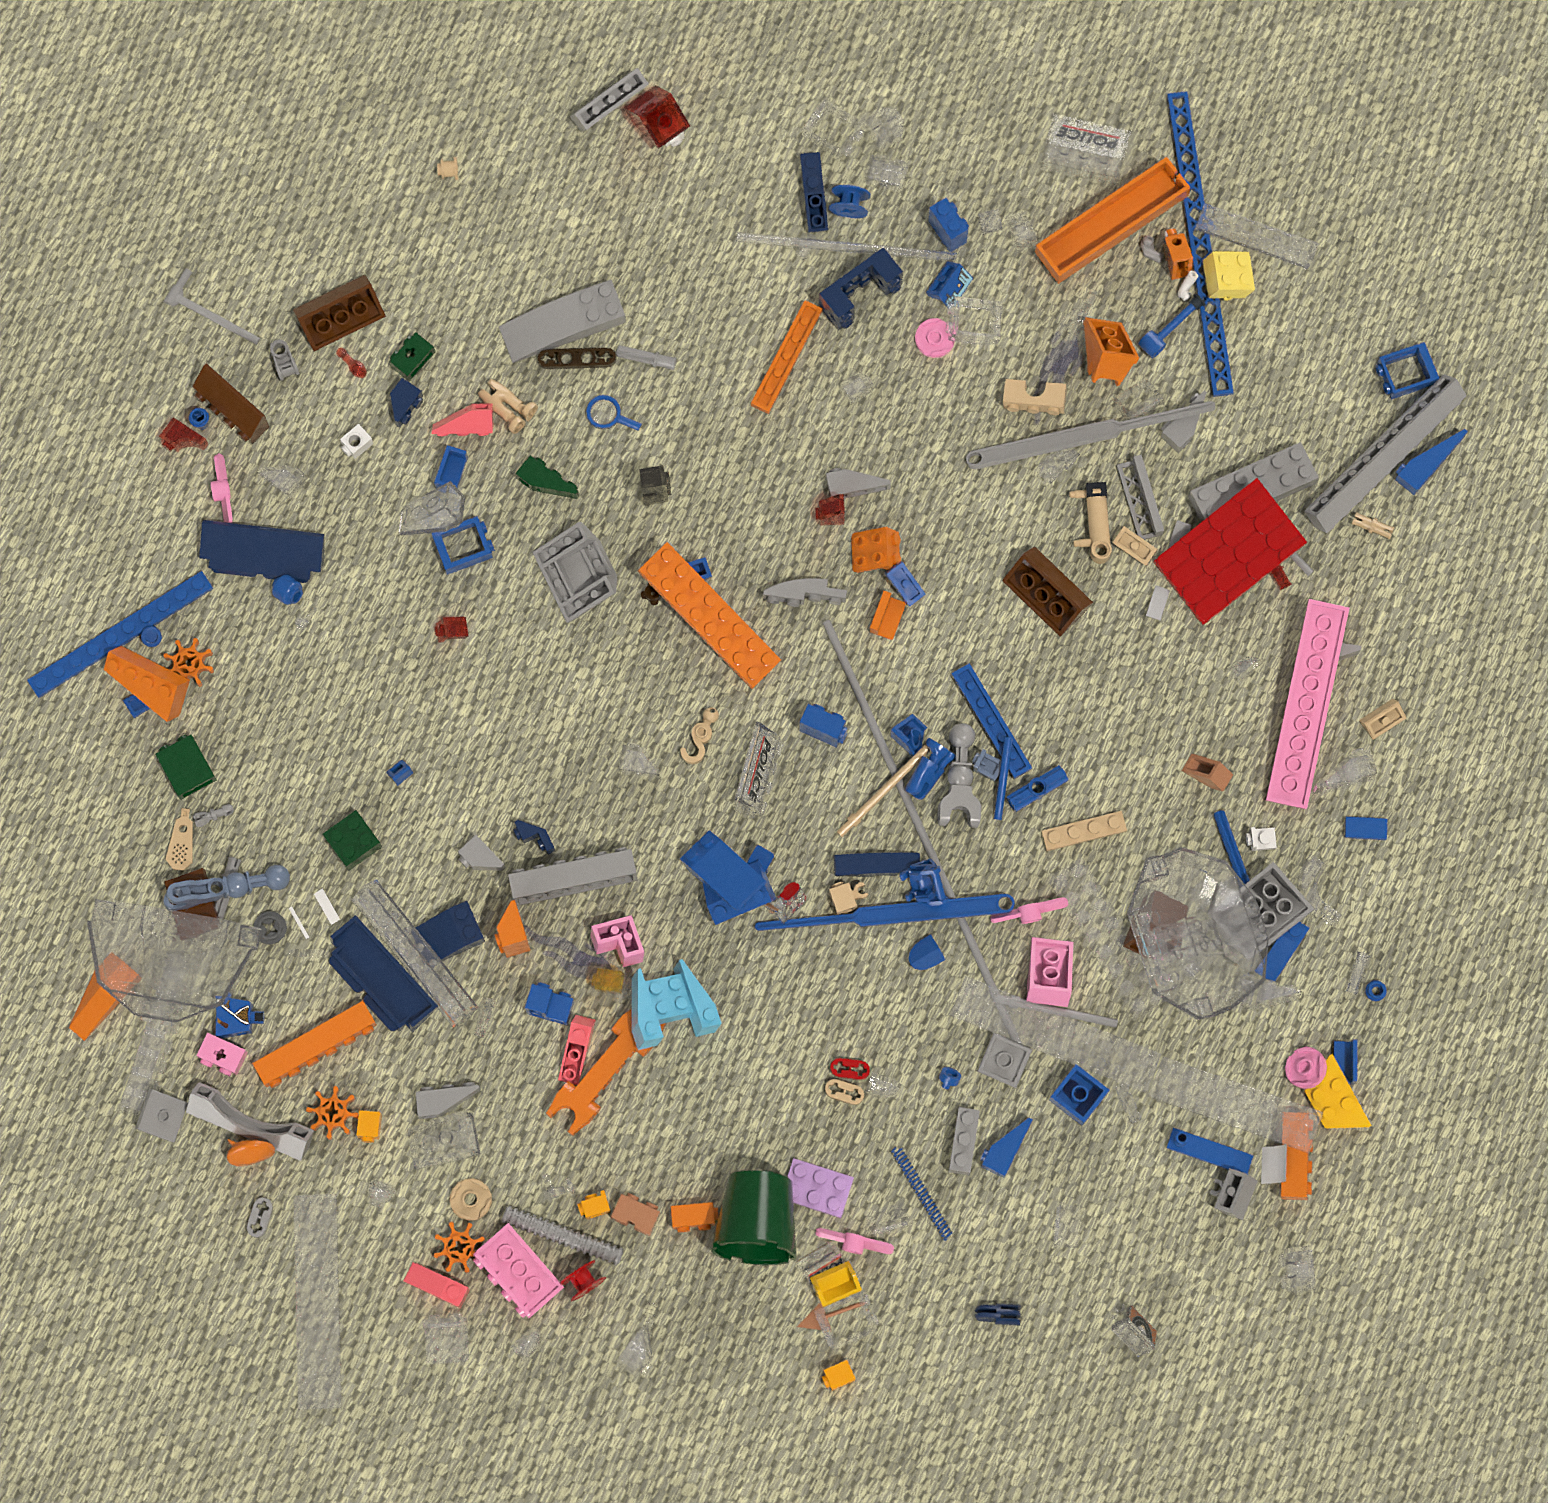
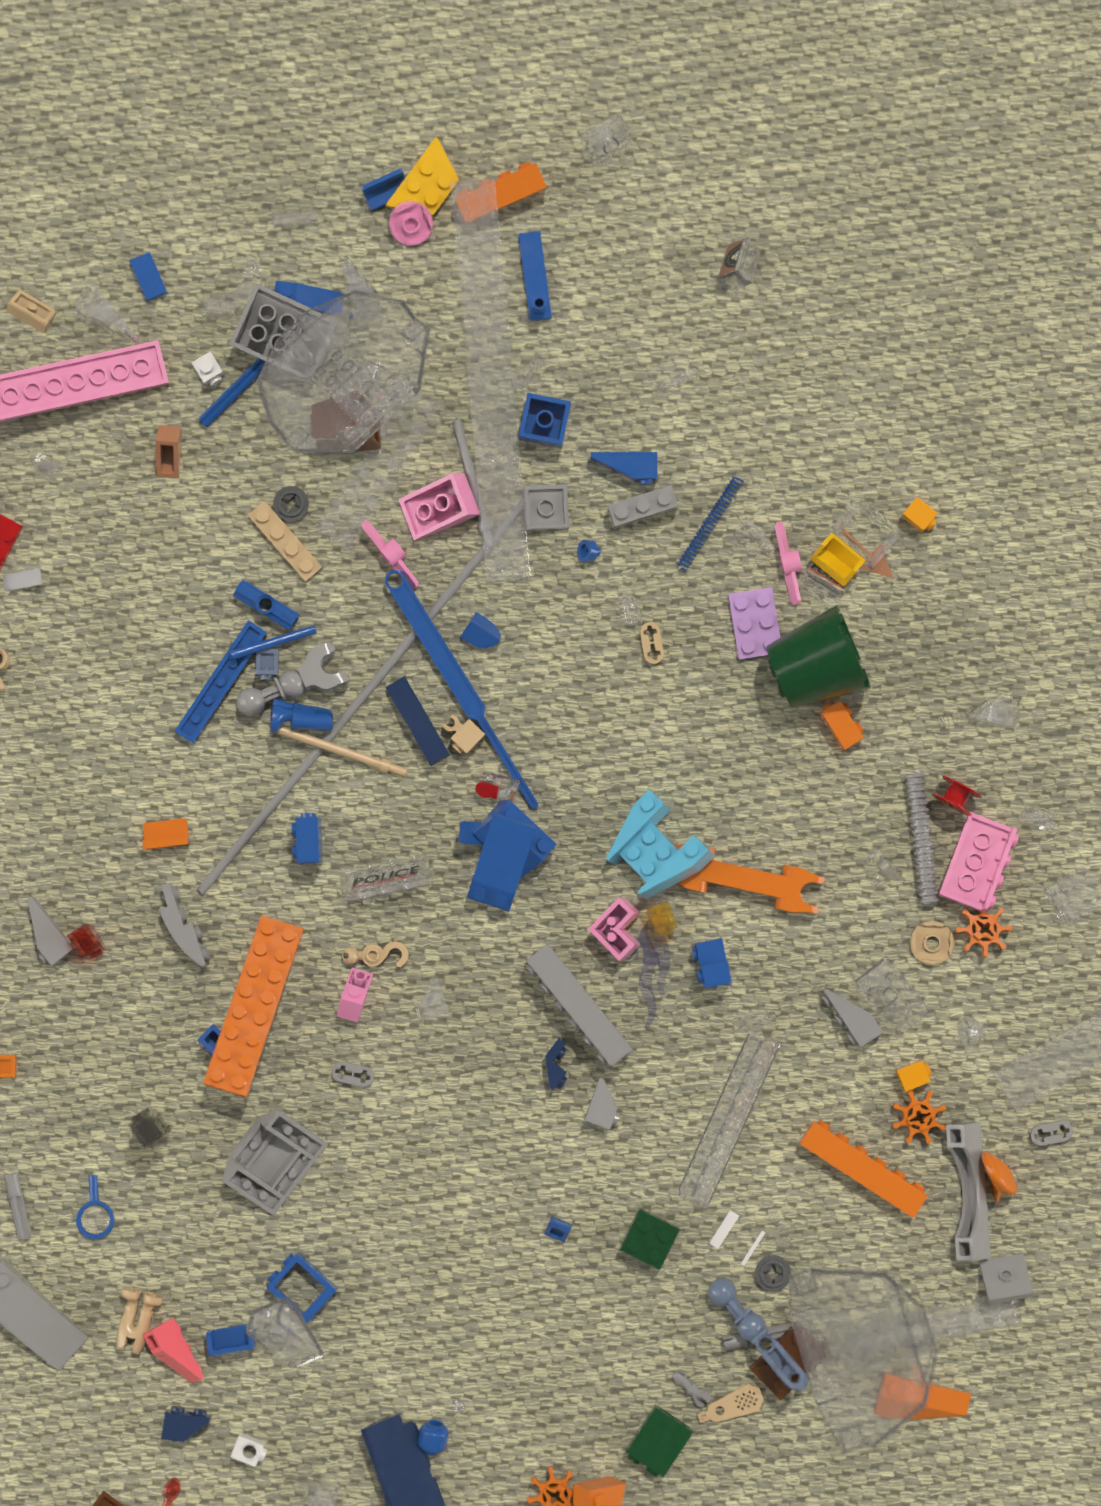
camera: 115 degrees left, 10 degrees up
bright pink brick [196,1033,248,1076] -> none
blue torso [216,996,265,1039] -> none
dark blue slope [329,915,438,1033] -> none
dark green brick [389,332,436,382] -> none
coral slope [404,1262,470,1309] -> none
dark blue slope [412,901,485,967] -> none
clear red bracket [435,617,469,643] -> none
orange slope [494,900,531,958] -> none
dark green slope [515,455,579,499] -> none
dark brown beam [537,348,616,369] -> none
coral slope [558,1015,596,1085] -> none
light orange brick [577,1190,611,1220] -> none
nougat brick [611,1193,661,1237] -> none
dark brown plate [641,583,661,606] -> none
red beam [830,1058,870,1081] -> none
orange bracket [851,527,901,573] -> none
plate [885,561,926,606] -> none
blue slope [891,714,927,757] -> none
blue piece [899,858,949,906] -> none
dark blue arm [975,1303,1021,1326] -> none
reddish brown slope [1002,547,1093,637] -> none
light grey brick [1210,1168,1258,1220] -> none
white sticker [1261,1144,1287,1184] -> none
blue plate [1365,980,1387,1002] -> none
none -> dark grey gear [273,486,309,522]
none -> light grey beam [332,1062,374,1087]
none -> bright pink slope [337,968,373,1023]

